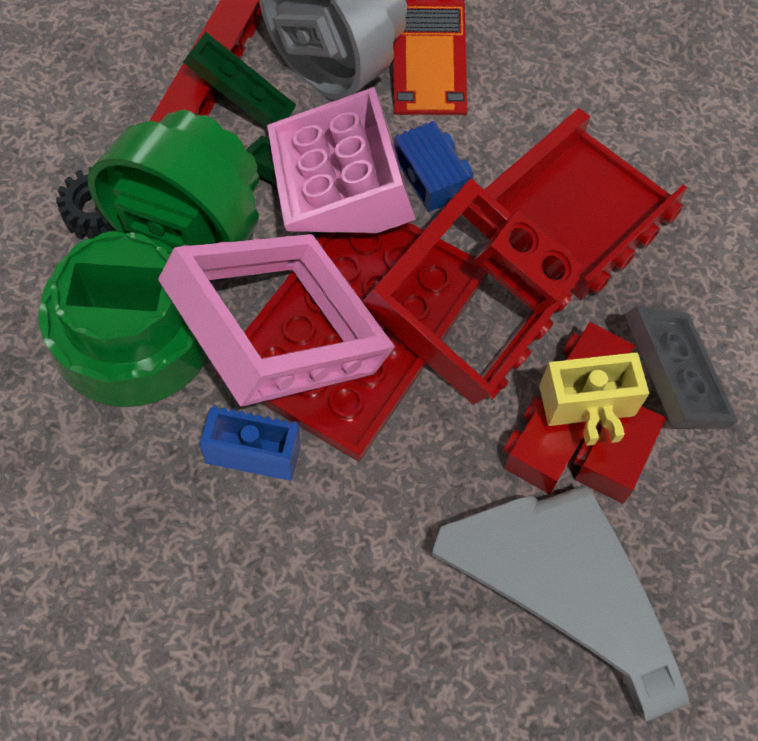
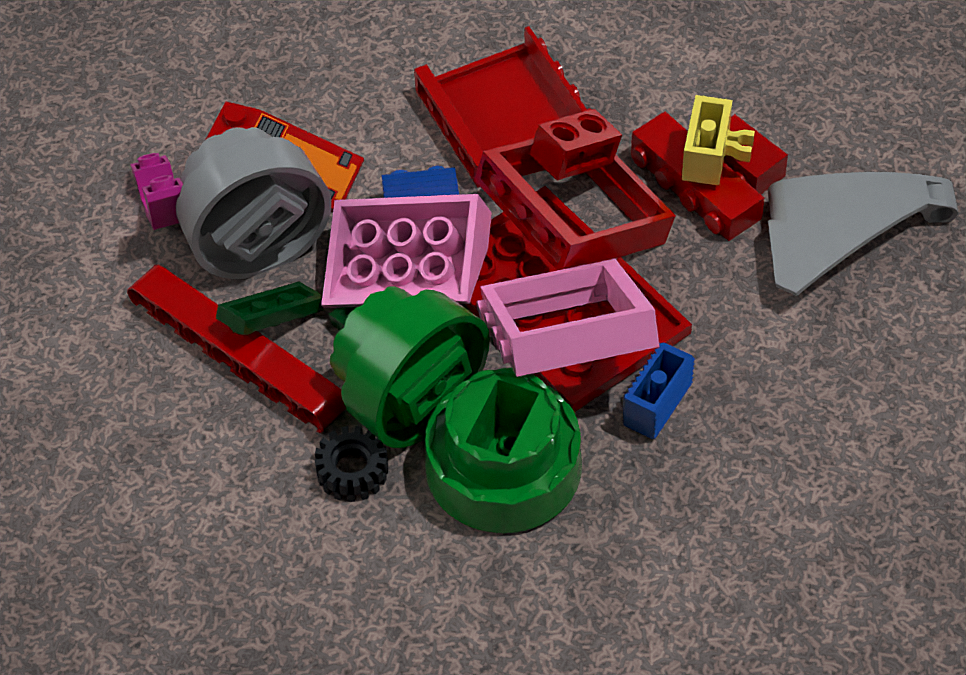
camera: 65 degrees left, 10 degrees down
flat silver plate [625,306,738,429] -> none

